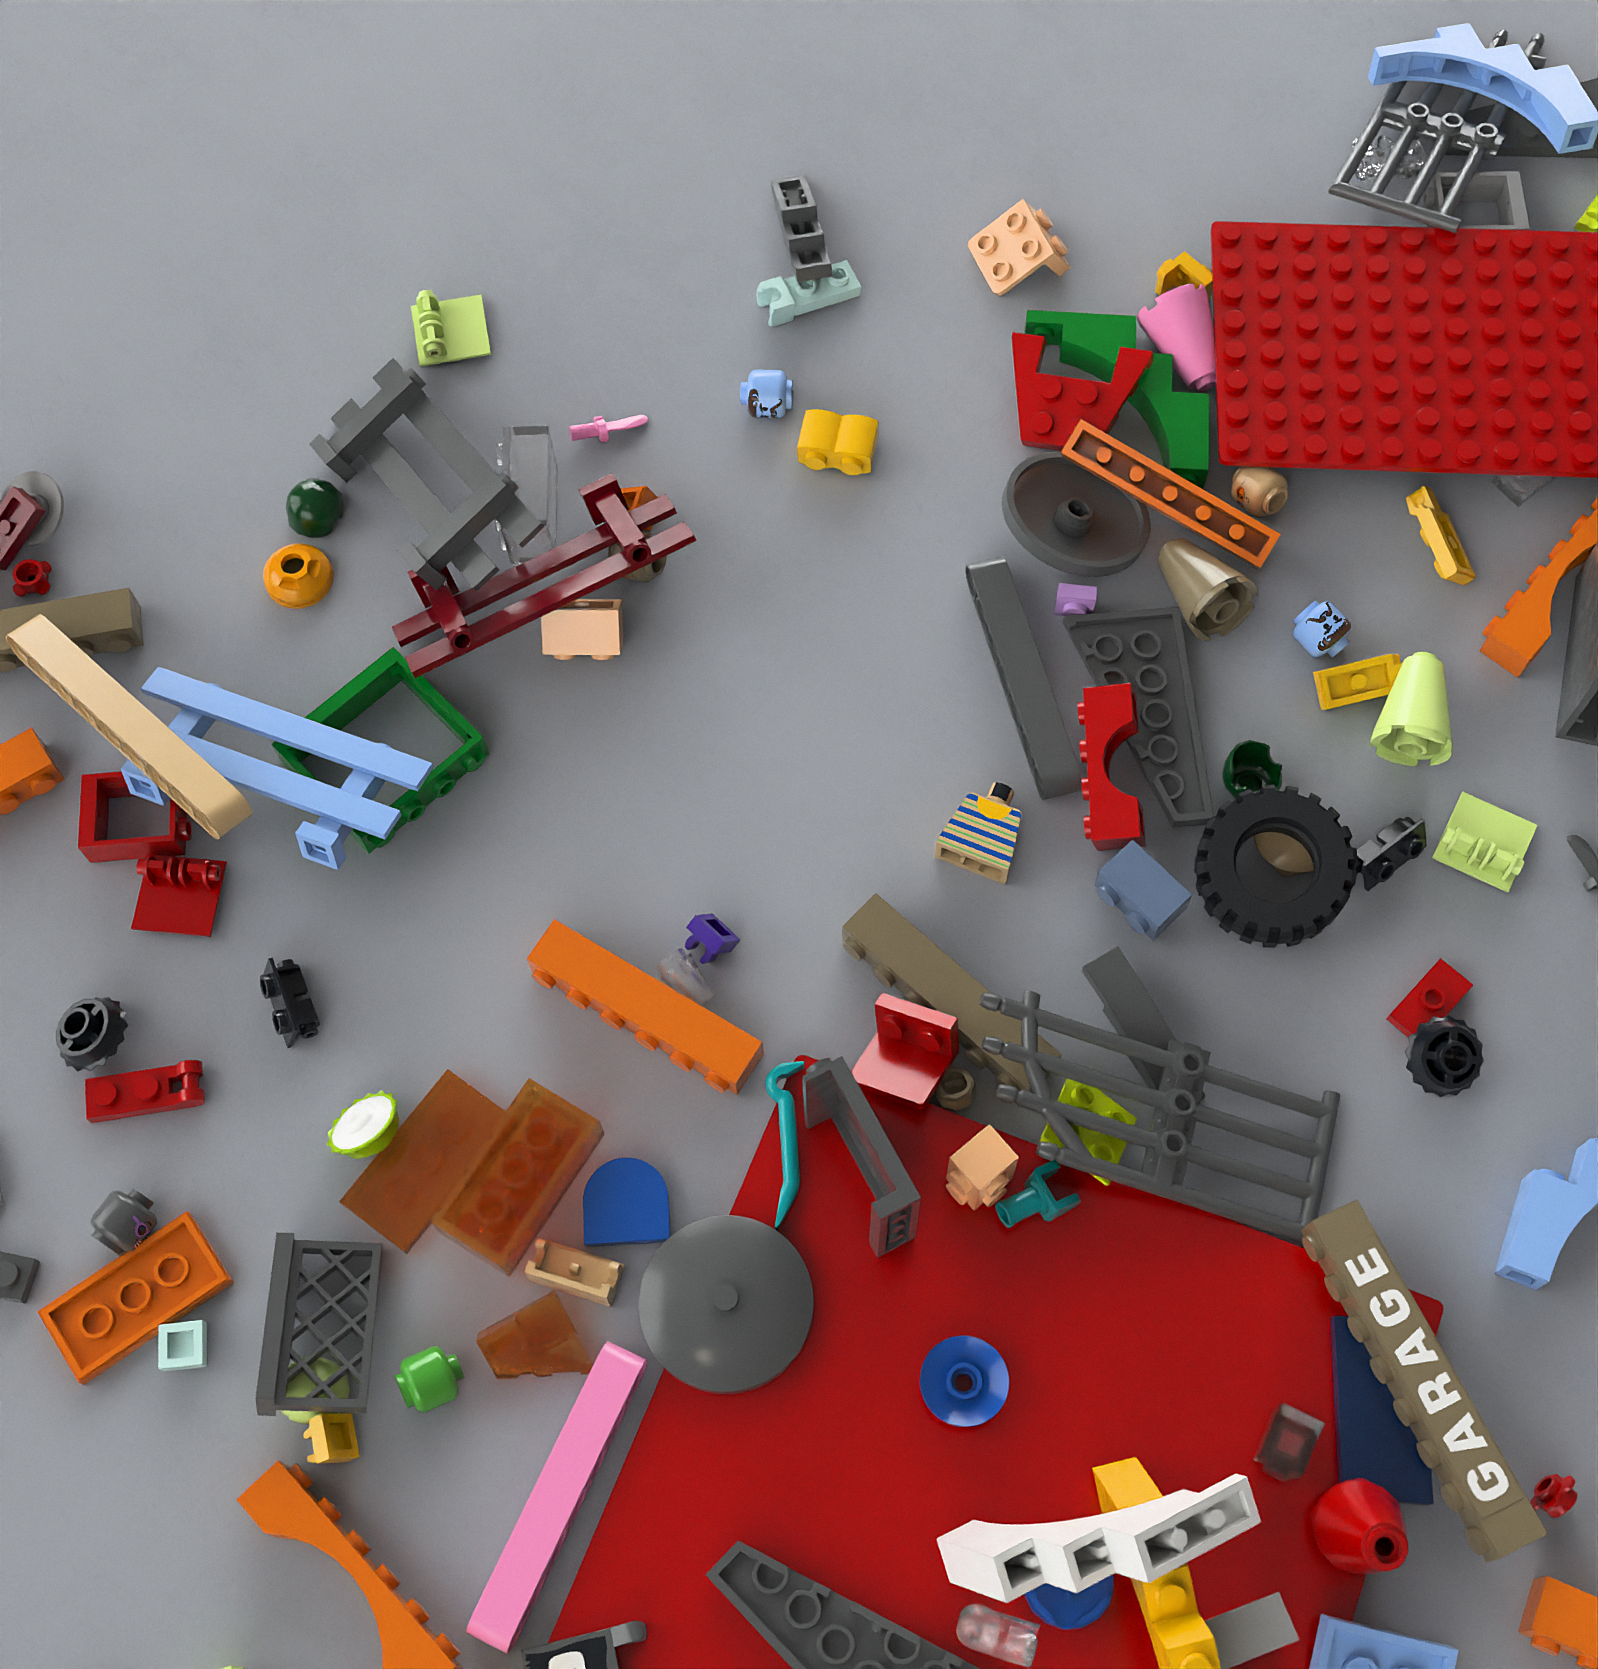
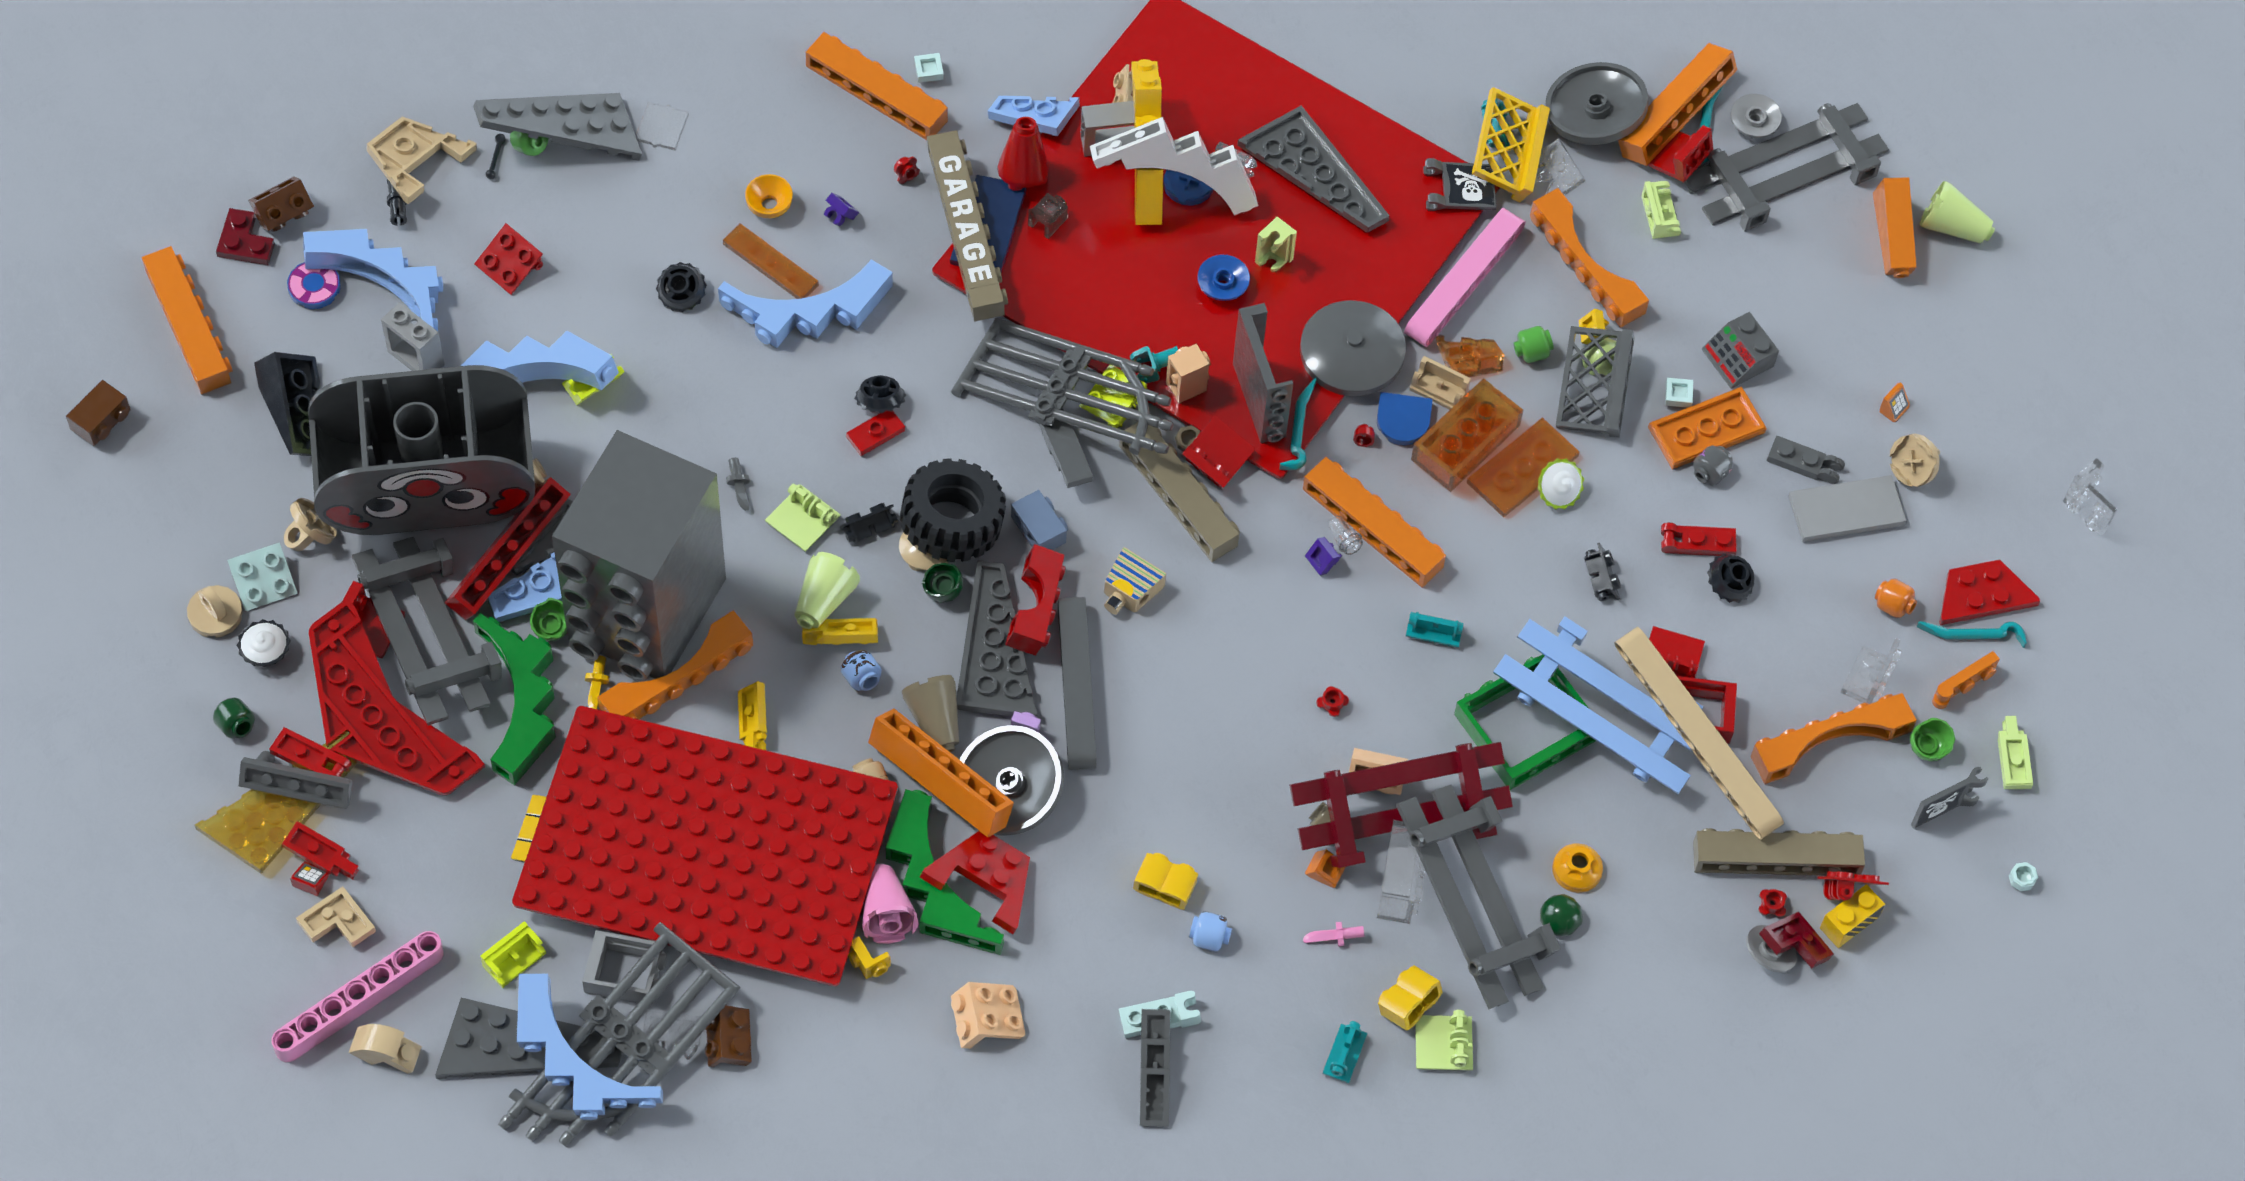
camera: 175 degrees left, 5 degrees down
none -> reddish brown bracket [705,1005,752,1067]
none -> yellowish green hinge [1255,217,1297,272]
none -> red plate [1316,686,1349,717]
none -> teal hinge [1322,1021,1368,1083]
none -> red hinge [1353,424,1375,447]
none -> yellow brick [1378,965,1443,1031]
none -> teal hinge [1406,612,1464,648]
none -> dark grey slope [1702,311,1779,389]

